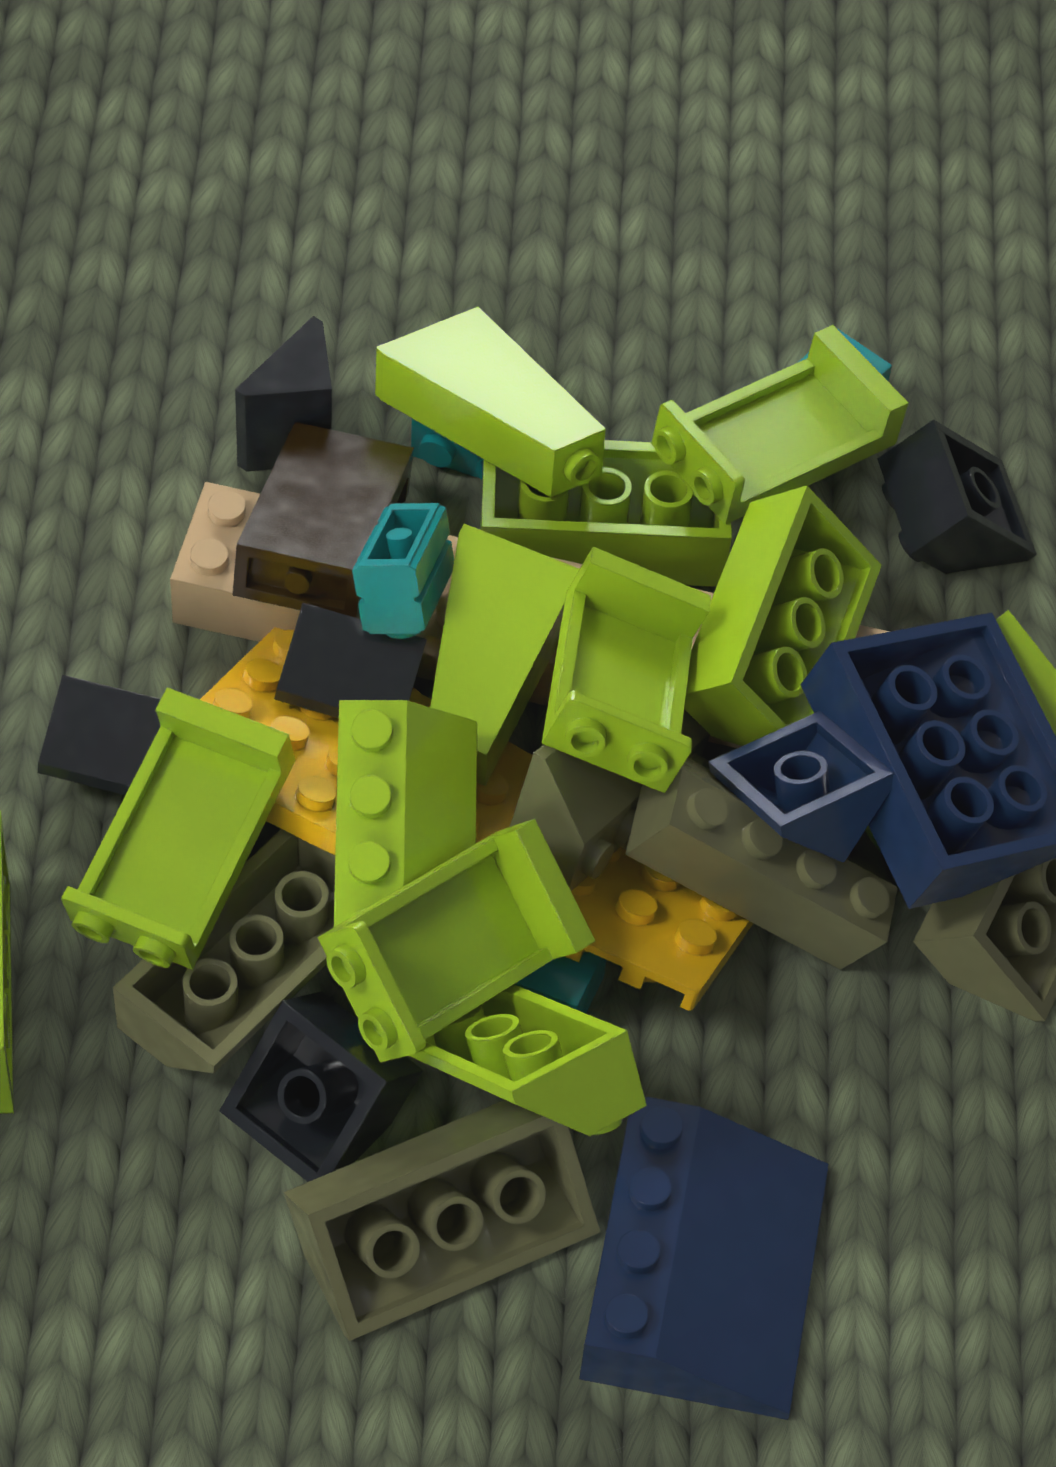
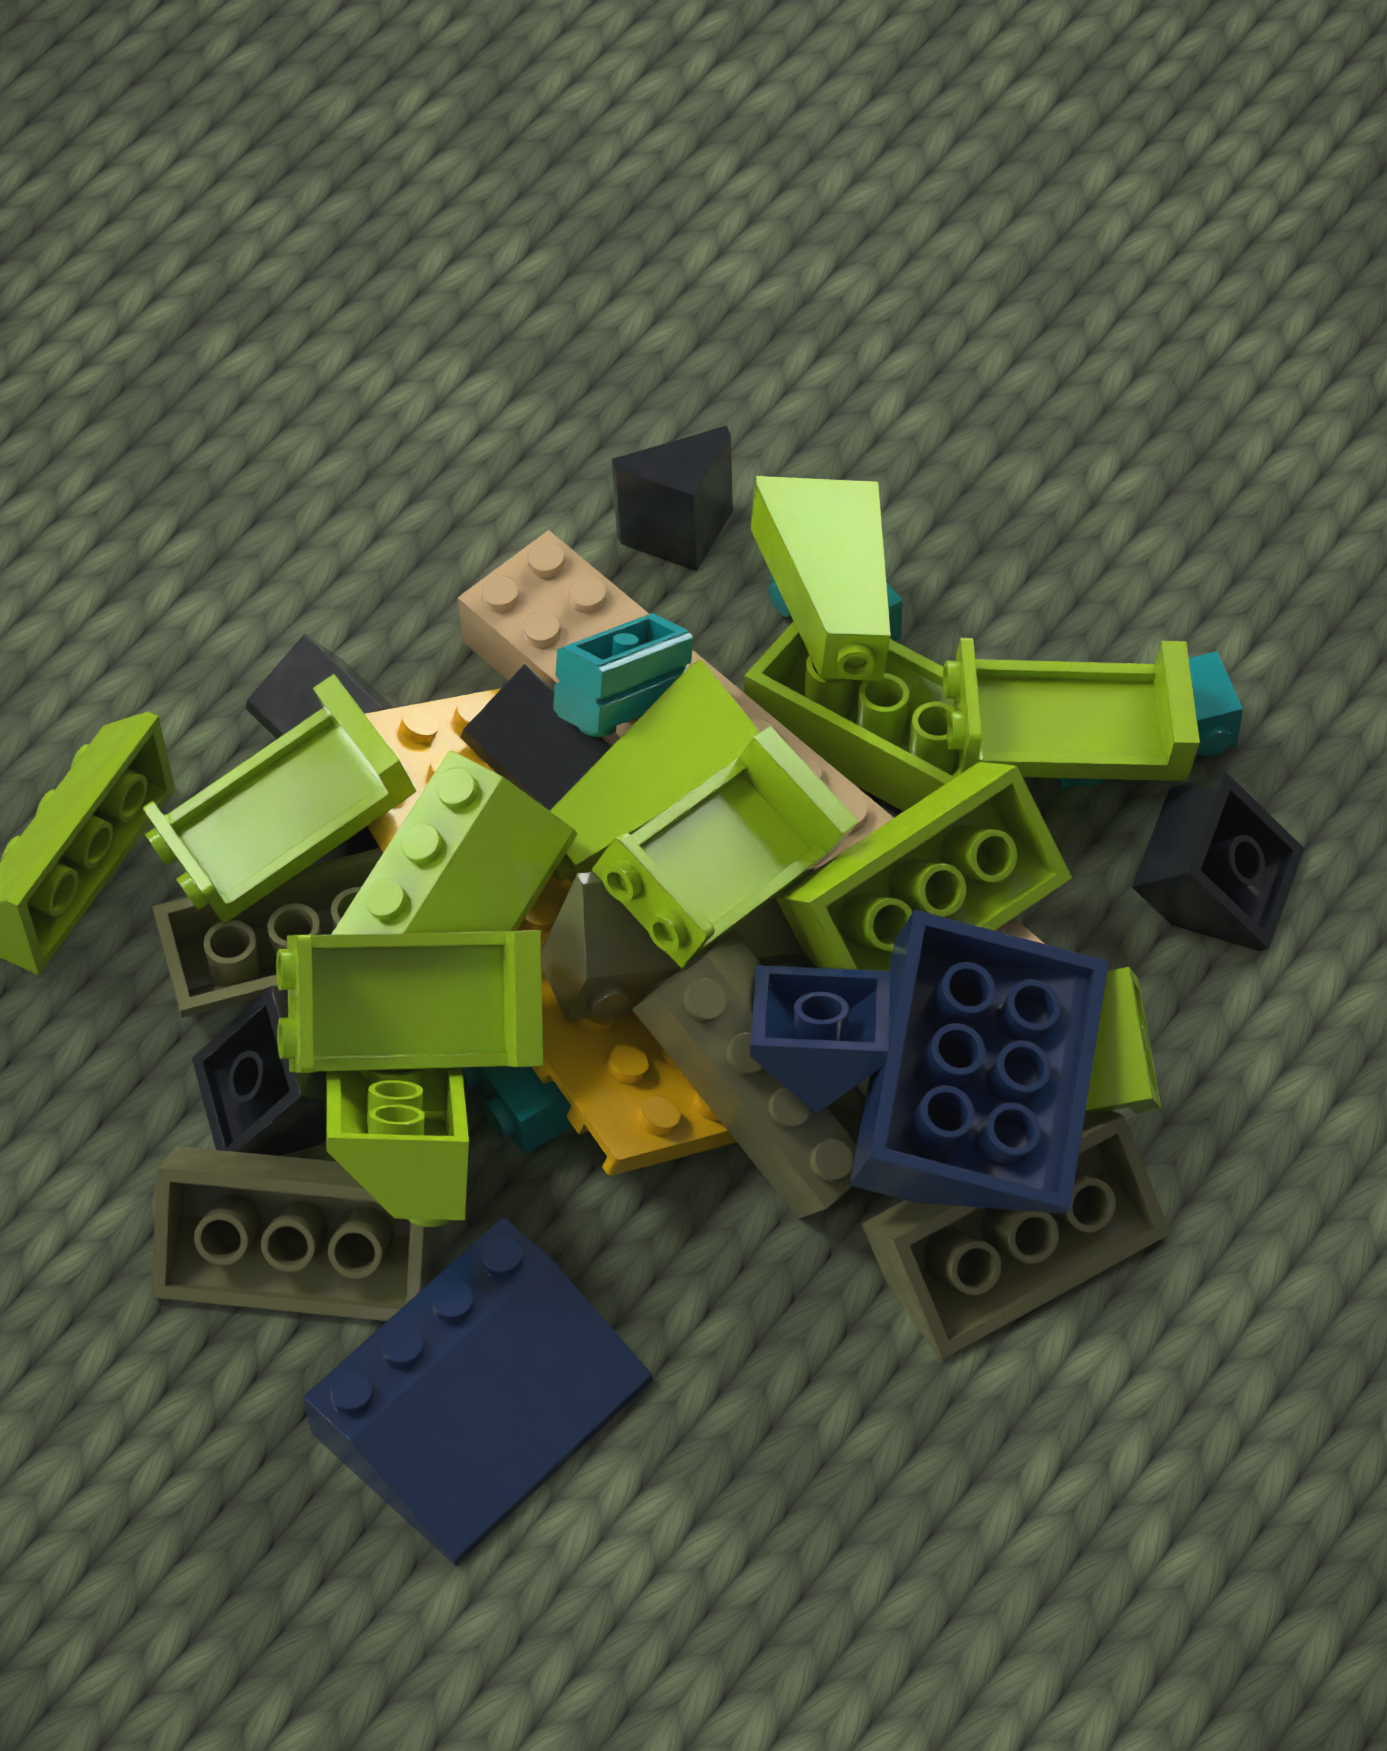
camera: 40 degrees right, 0 degrees up
dark brown panel [232,422,414,619] -> none

